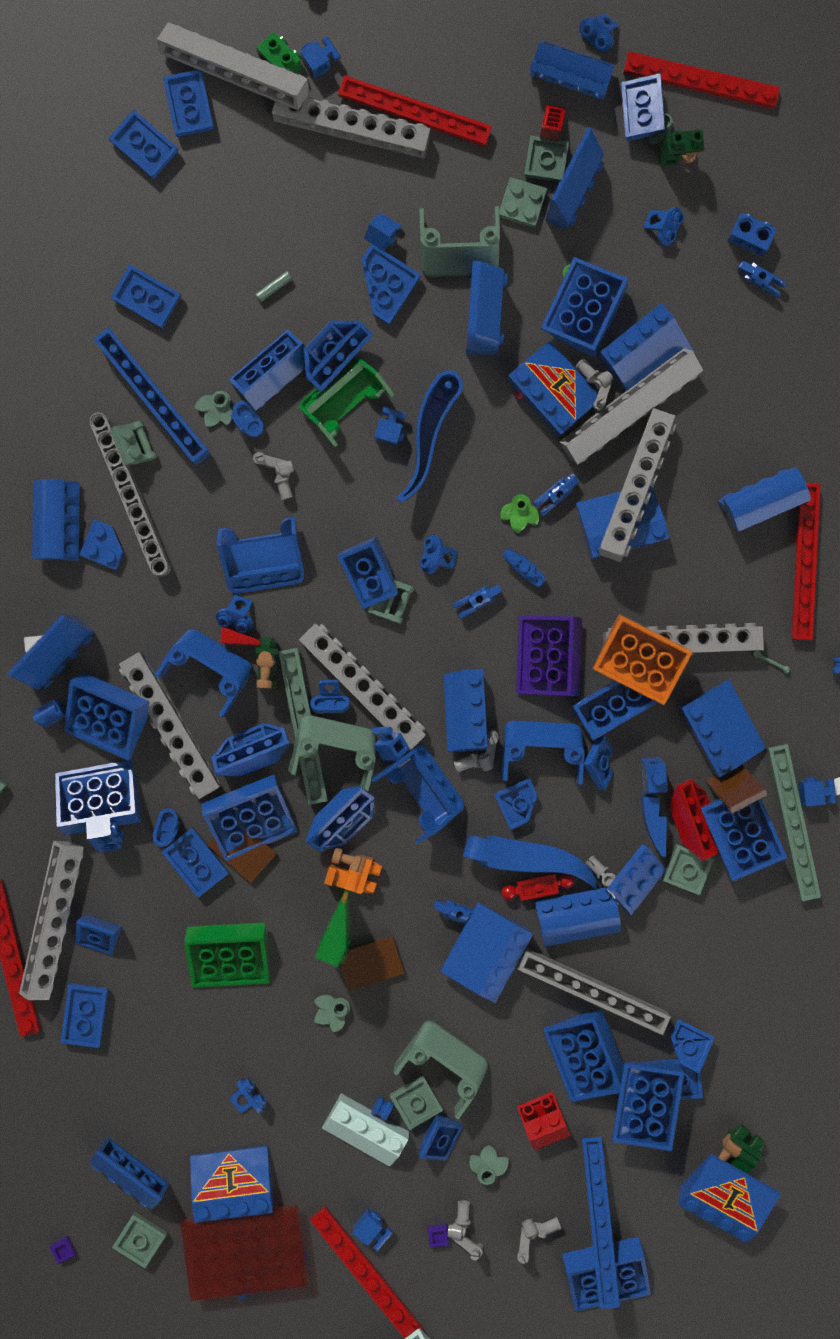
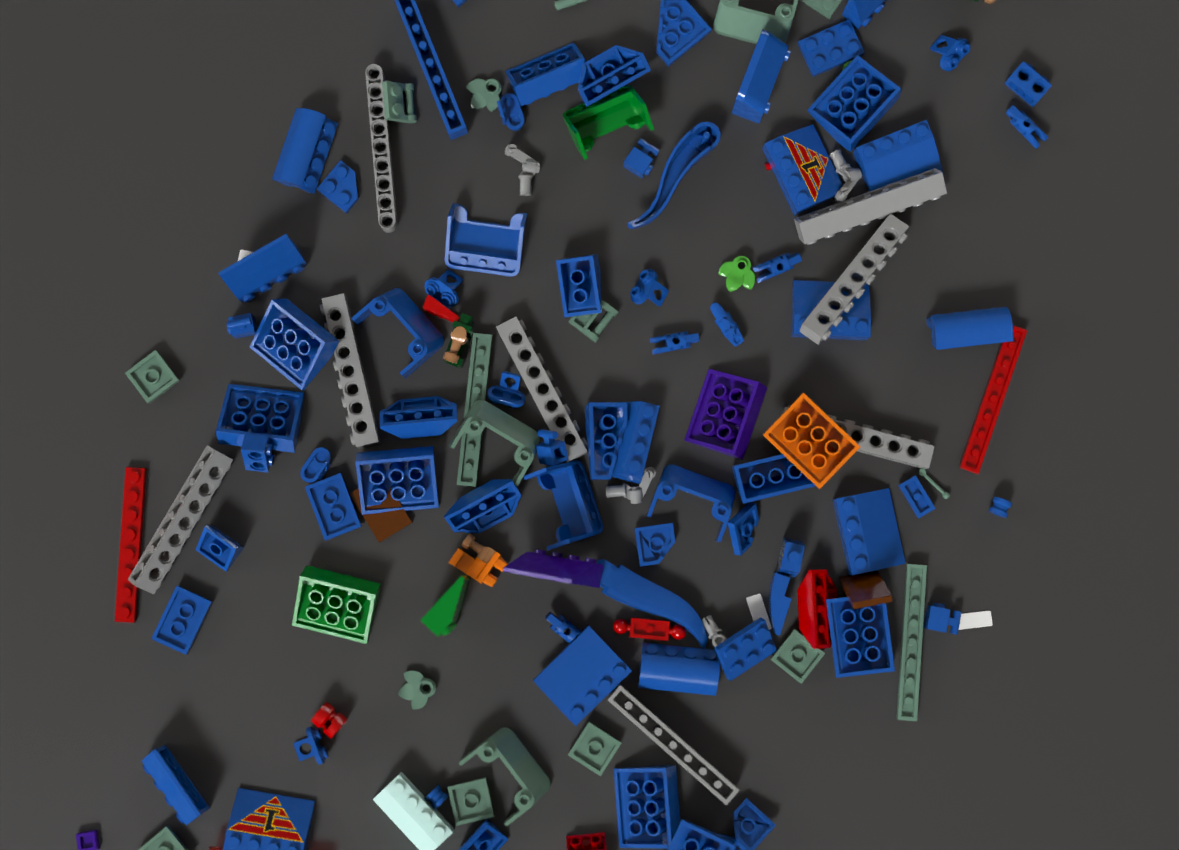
camera: 15 degrees right, 5 degrees down
reddish brown tile [339,935,405,991] -> none
none -> red wheel [310,702,348,739]
none -> dark purple slope [503,549,603,588]
none -> sand green plate [568,722,622,776]
none -> blue wedge [585,402,628,480]
none -> white sticker [746,594,772,630]
none -> blue plate [797,20,865,77]
none -> blue plate [898,475,936,518]

